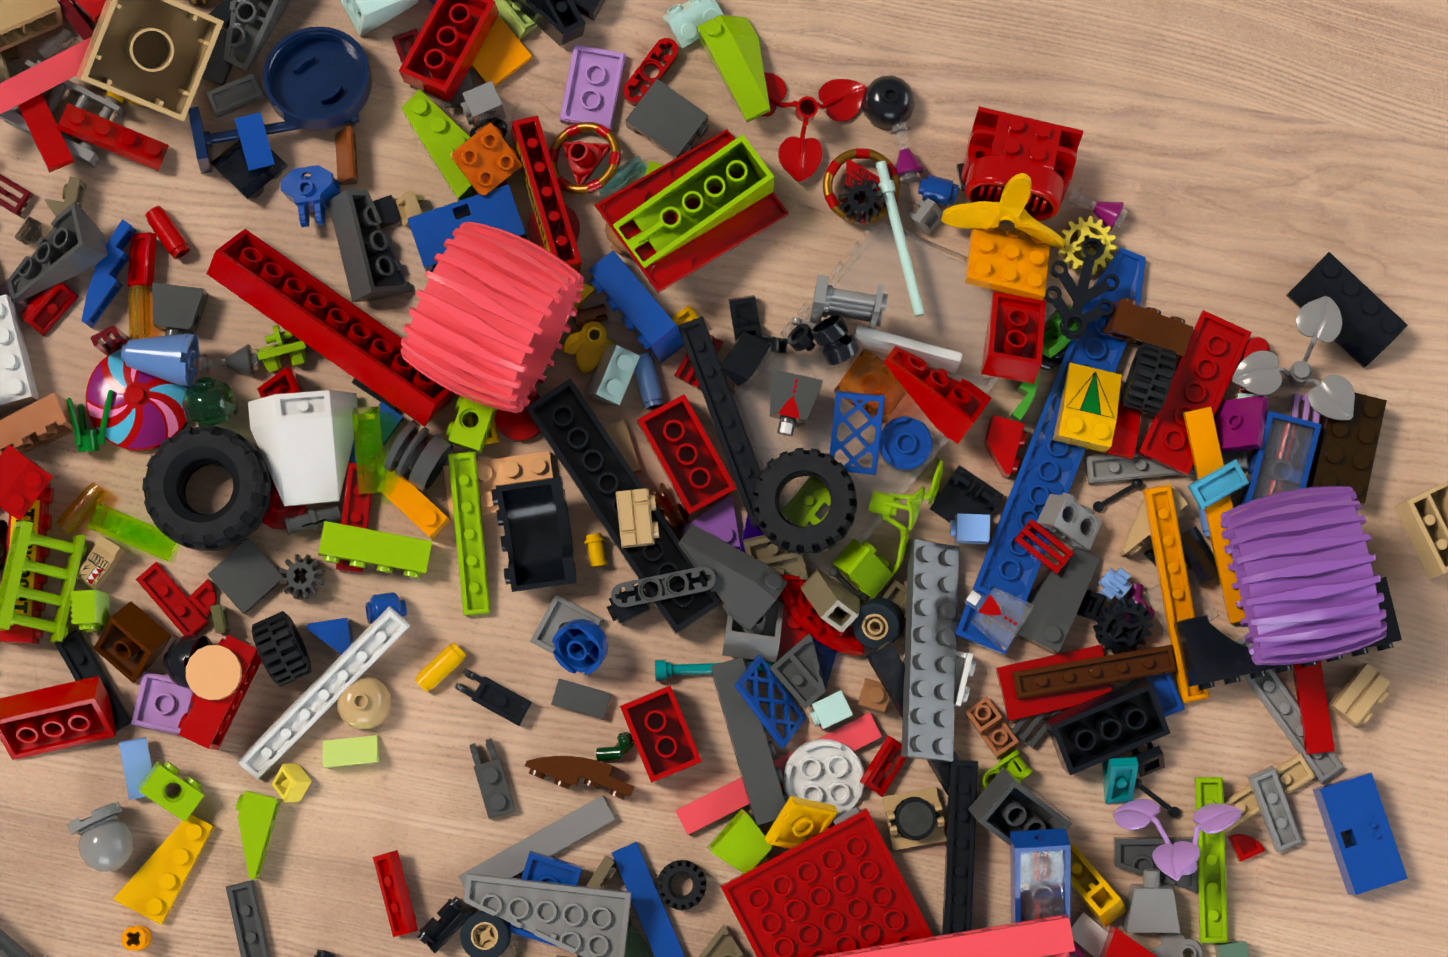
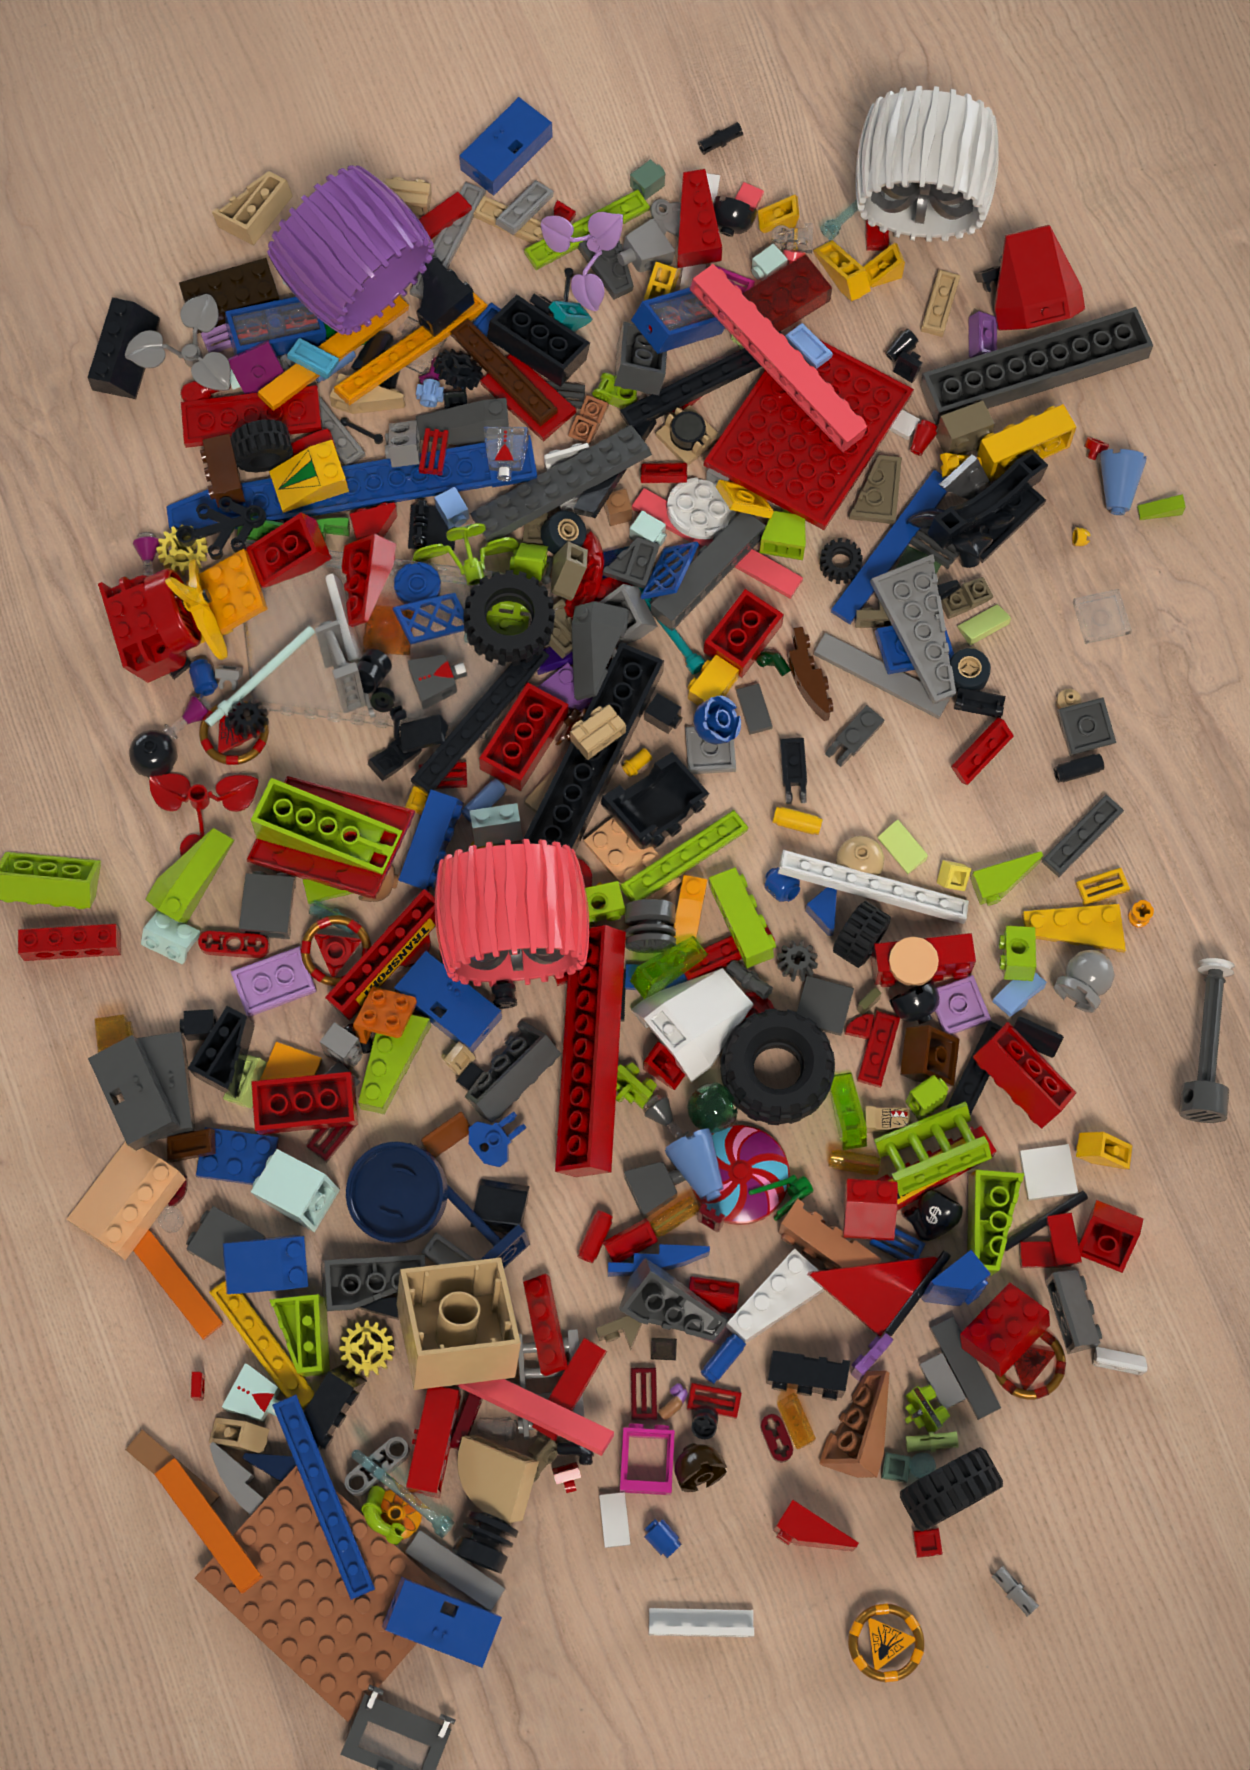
camera: 120 degrees left, 10 degrees down
blue tile [235,112,275,171] -> none
dark grey beam [611,566,717,607] -> none
none -> yellow brick [687,655,739,706]
none -> black slope [1014,1016,1064,1058]
none -> yellow tile [1075,867,1130,906]

